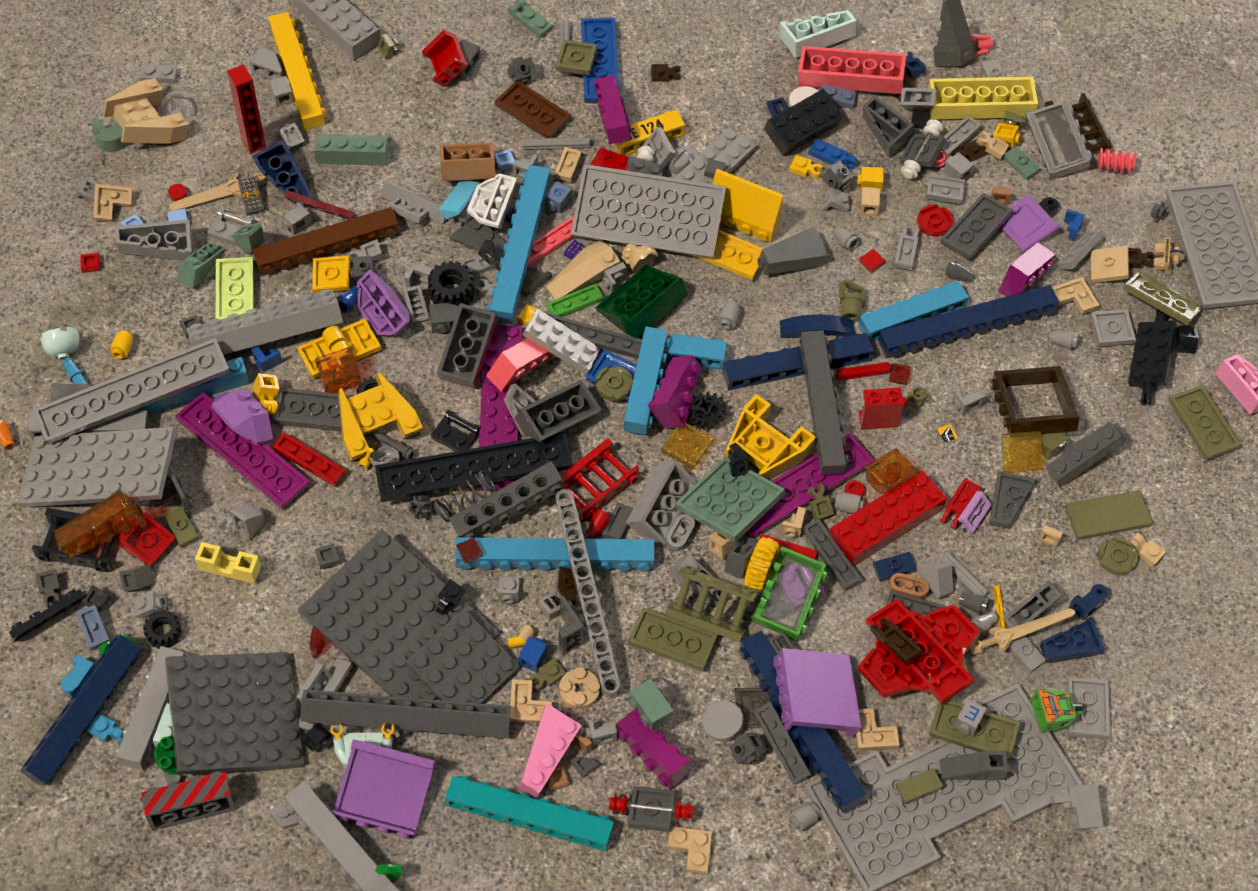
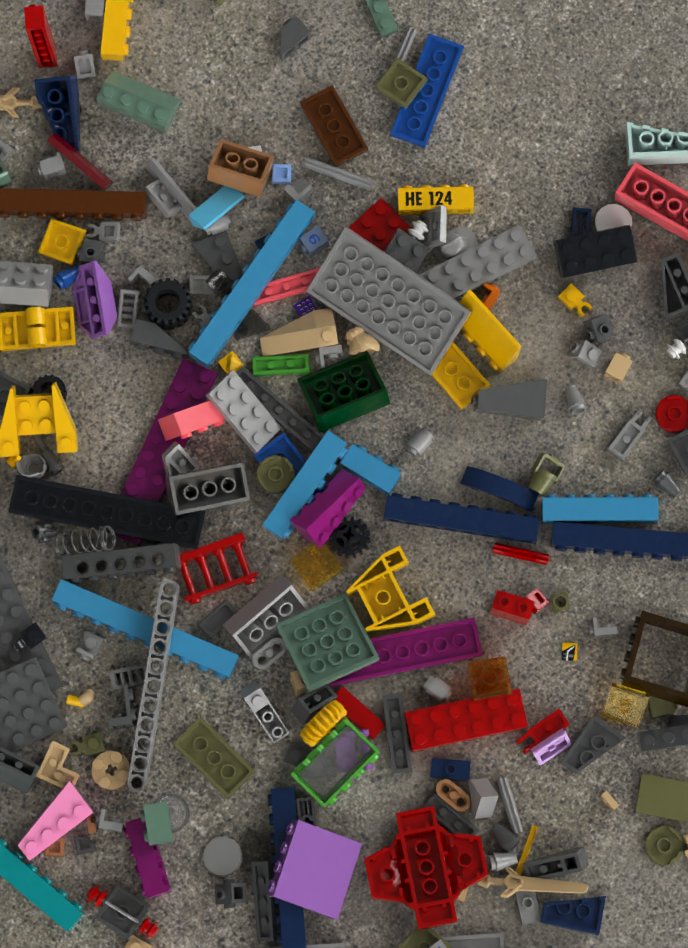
camera: 25 degrees right, 20 degrees up
dark grey tile [238,177,264,215] -> none
clear orange slope [315,346,361,394] -> none
red panel [422,30,468,87] -> none
black plate [431,410,481,451] -> none
dark grey brick [437,303,498,389] -> none
clear red tile [456,537,483,564] -> none
white wedge [467,173,517,229] -> none
dark grey brick [507,56,536,82] -> none
blue brick [518,637,547,673] -> none
tan plate [554,147,582,182] -> none
dark brown plate [555,567,579,606] -> none
red cone [586,508,611,539] -> none
magenta wedge [594,75,632,145] -> none
dark brown plate [651,64,681,82] -> none
olive fence [665,566,758,642] -> none
dark grey tile [704,159,726,178] -> none
black bracket [729,442,750,477] -> none
tan bracket [781,507,806,538] -> none
dark grey brick [799,330,849,475] -> none
blue plate [808,138,857,170] -> none
olive plate [808,484,834,520] -> none
sand blue plate [820,83,856,109] -> none
red tile [844,480,864,499] -> none
tan plate [855,708,899,751] -> none
yellow brick [857,167,883,193] -> none
red tile [859,249,885,273] -> none
dark brown hinge [870,617,922,666] -> none
clear red tile [889,363,911,385] -> none
dark blue leg [1069,584,1109,620] -> none

